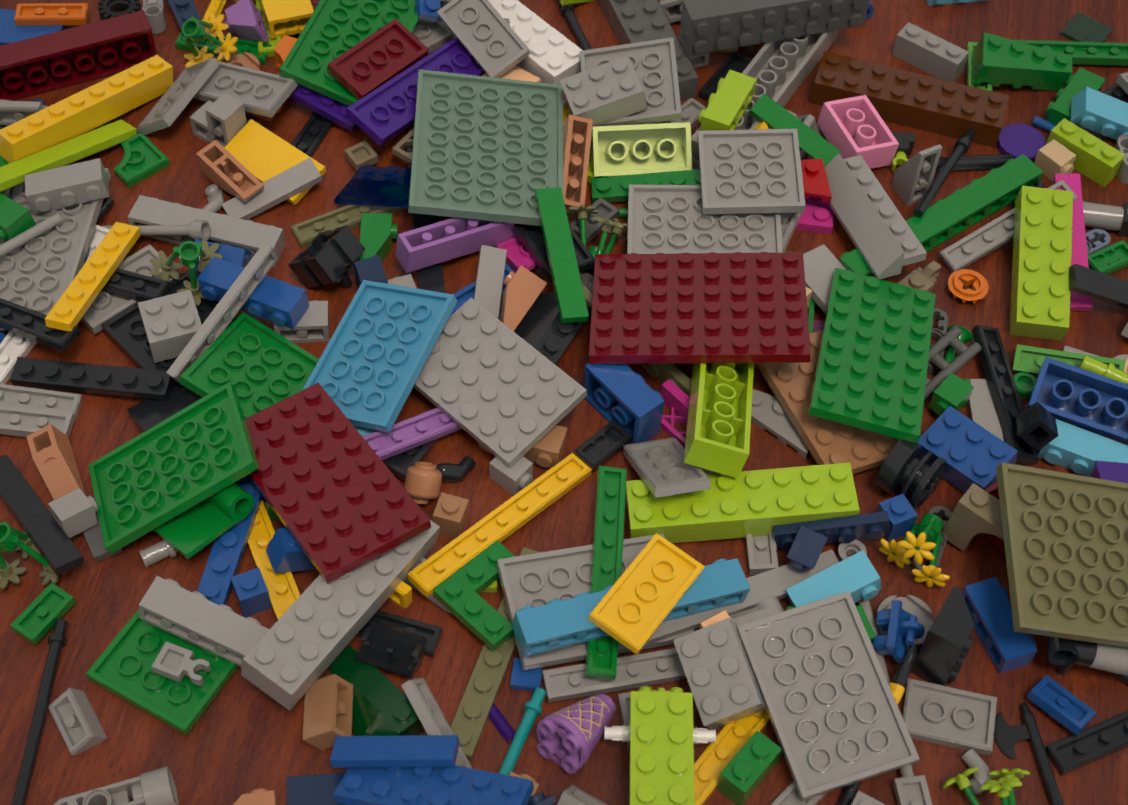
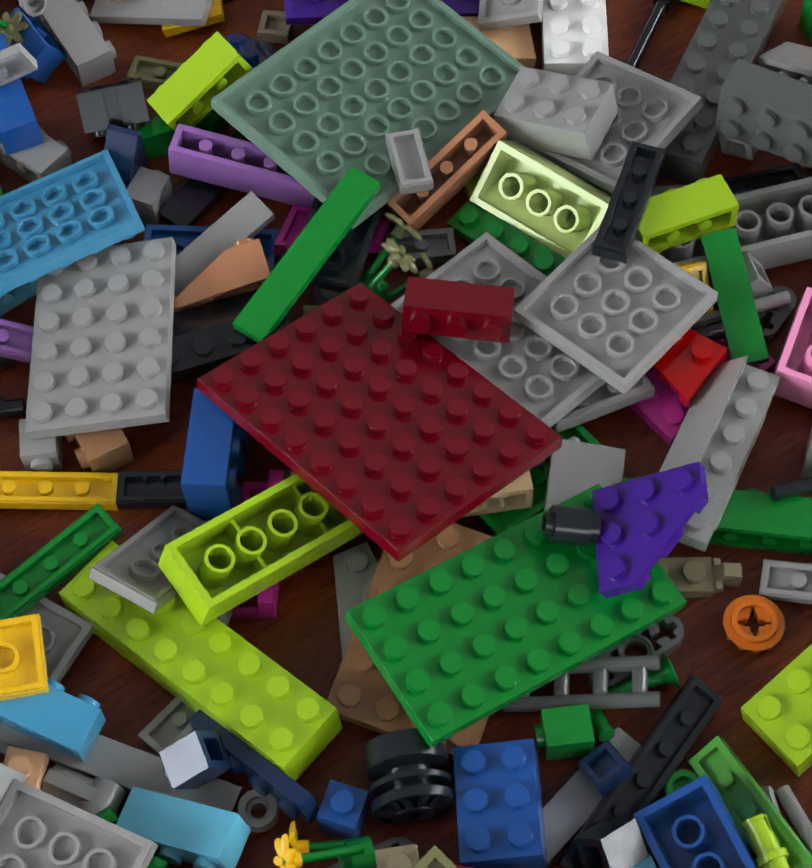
camera: 50 degrees right, 5 degrees up
none -> lime brick [146,31,253,131]
none -> light grey tile [385,128,434,195]
none -> dark red brick [402,276,515,343]
none -> black brick [541,505,601,546]
none -> dark blue tile [576,740,634,796]
none -> black tile [592,141,666,264]
none -> dark purple plate [592,461,708,598]

